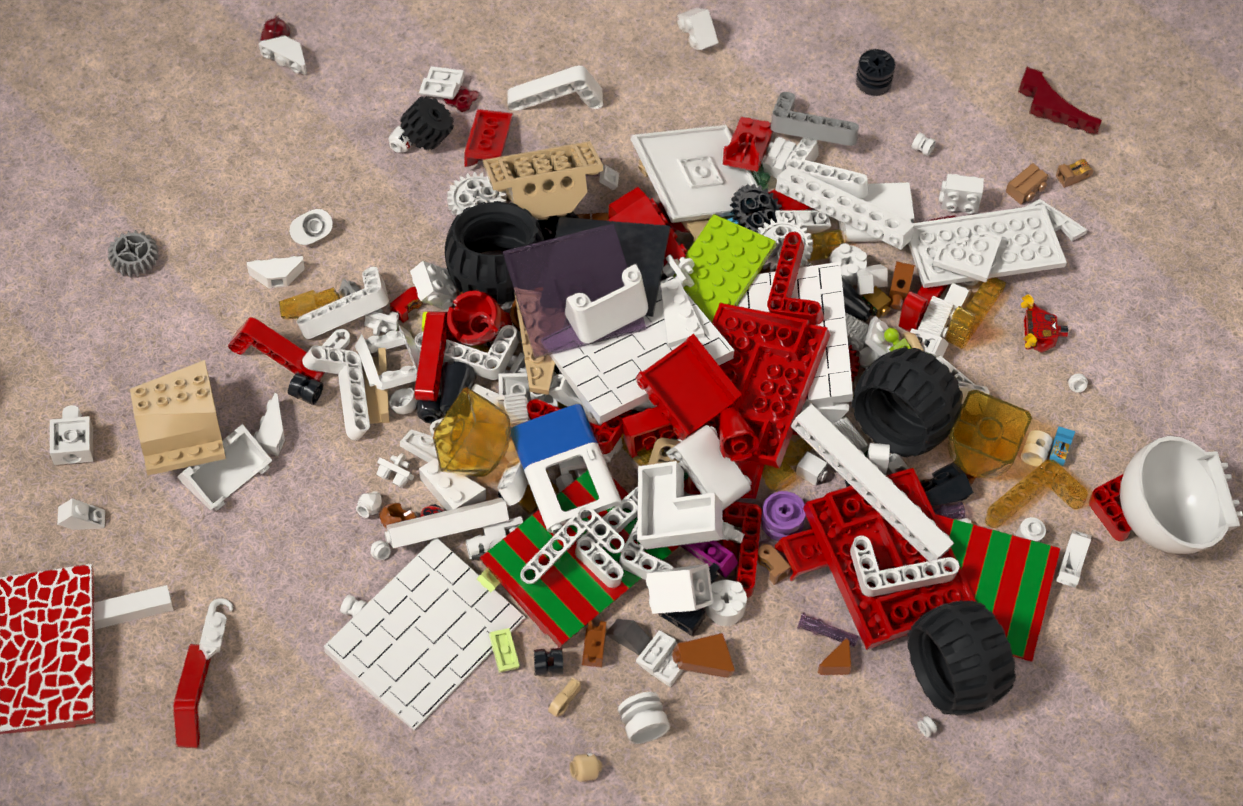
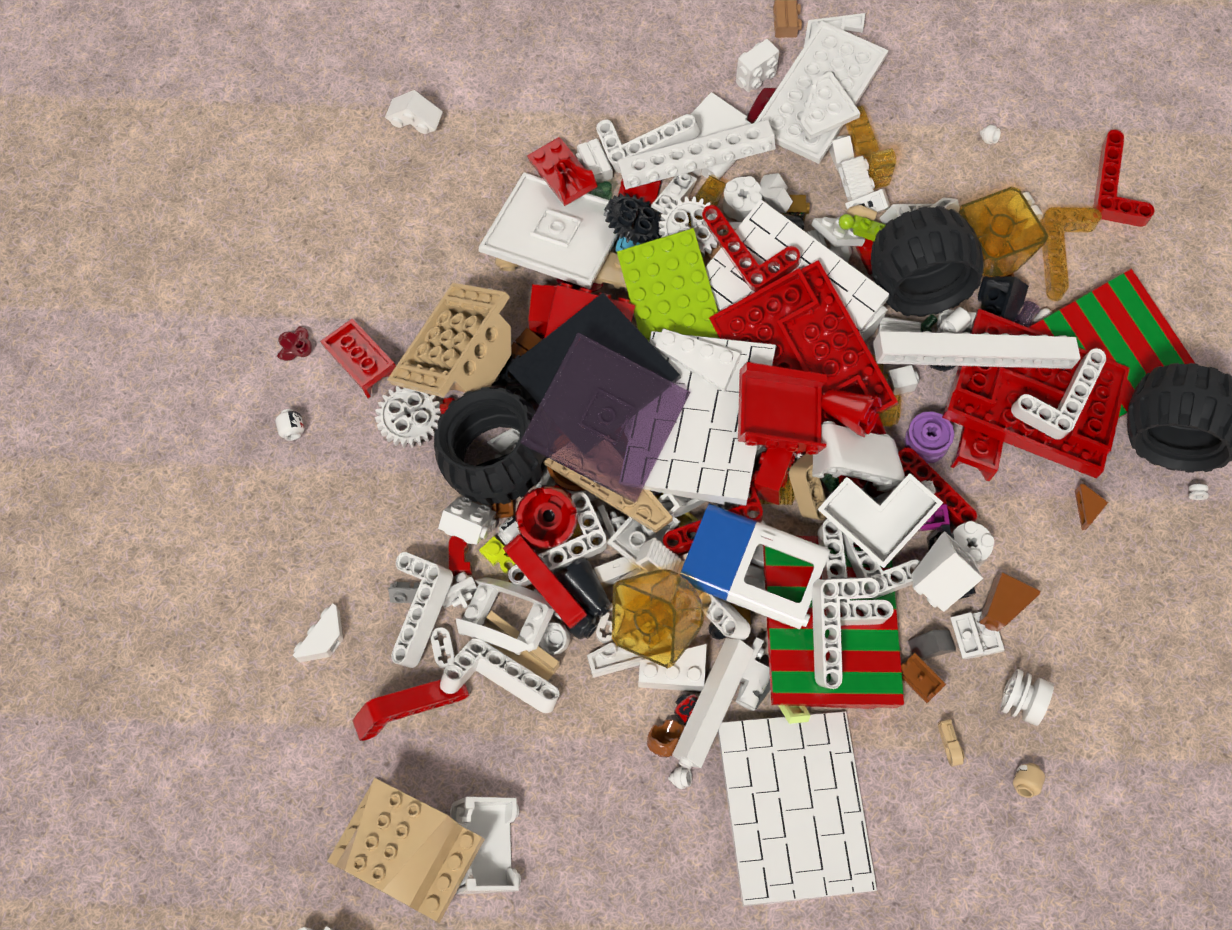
camera: 45 degrees left, 10 degrees up
light grey gear [108,230,159,278] -> none
white slope [254,393,285,456] -> none
white slope [259,36,307,75] -> none
dark red piece [260,15,290,41] -> none
clear yellow slope [279,287,340,319] -> none
black wheel [288,372,324,405] -> none
white piece [289,209,333,245] -> none
white wheel [340,595,368,617] -> none
white rock [356,491,382,518] -> none
white hips [376,453,414,488] -> none
black wheel [400,96,454,150] -> none
white slope [419,66,465,99] -> none
yellowish green plate [489,628,520,673] -> none
white beam [507,66,603,111] -> none
black wheel [534,648,564,676] -> none
white windscreen [565,264,648,343] -> none
white hips [663,254,695,287] -> none
medium nougat leg [757,544,791,585] -> none
light grey beam [771,92,859,146] -> none
clear purple pin [797,612,859,648] -> none
black wheel [855,49,896,96] -> none
dark orange torso [889,261,915,310] -> none
red beam [898,285,948,332] -> none
white wheel [912,132,936,156] -> none
white piece [1016,517,1046,542] -> none
torso [1021,294,1068,353] -> none
dark azure leg [1048,426,1075,466] -> none
white arch [1056,529,1092,588] -> none
white windscreen [1120,436,1243,554] -> none

